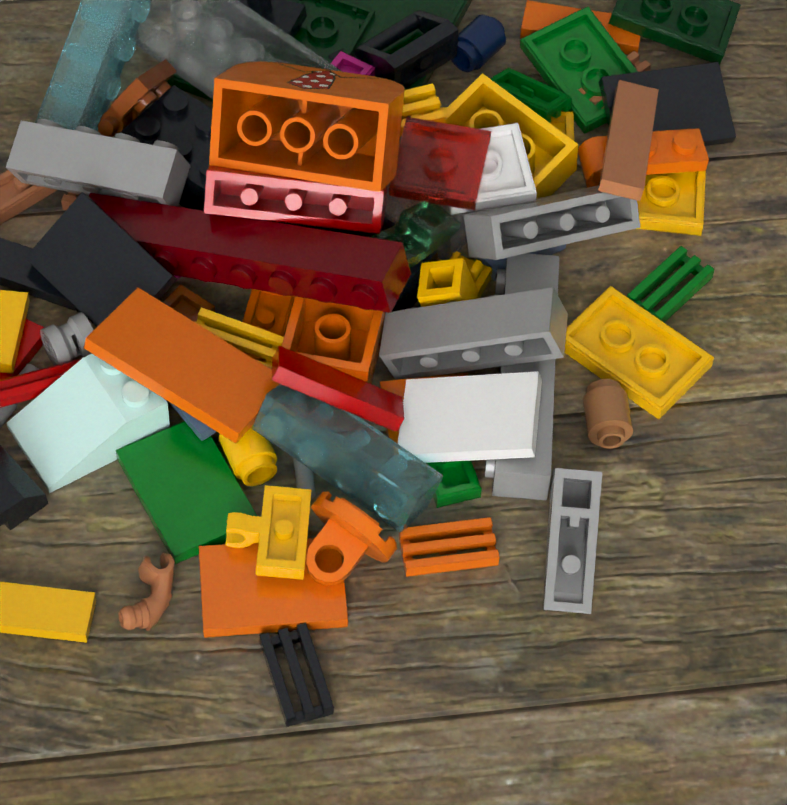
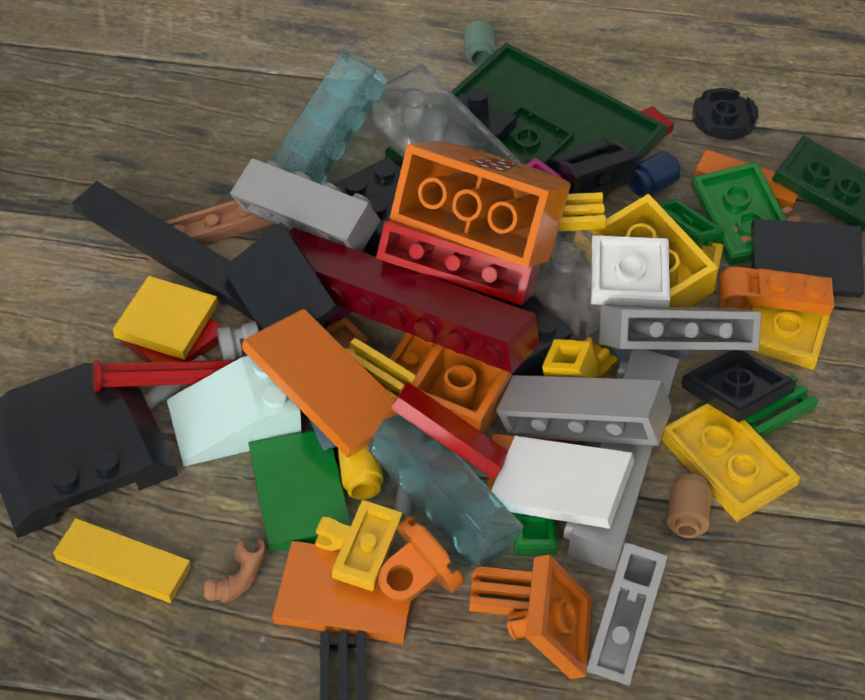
camera: 15 degrees right, 5 degrees down
dark orange plate [98,59,177,137] -> none
clear green slope [370,198,461,268] -> none
clear red tile [389,117,492,211] -> none
nougat tile [598,80,659,201] -> none
none -> orange tile [507,554,593,679]
none -> black tile [682,350,795,423]

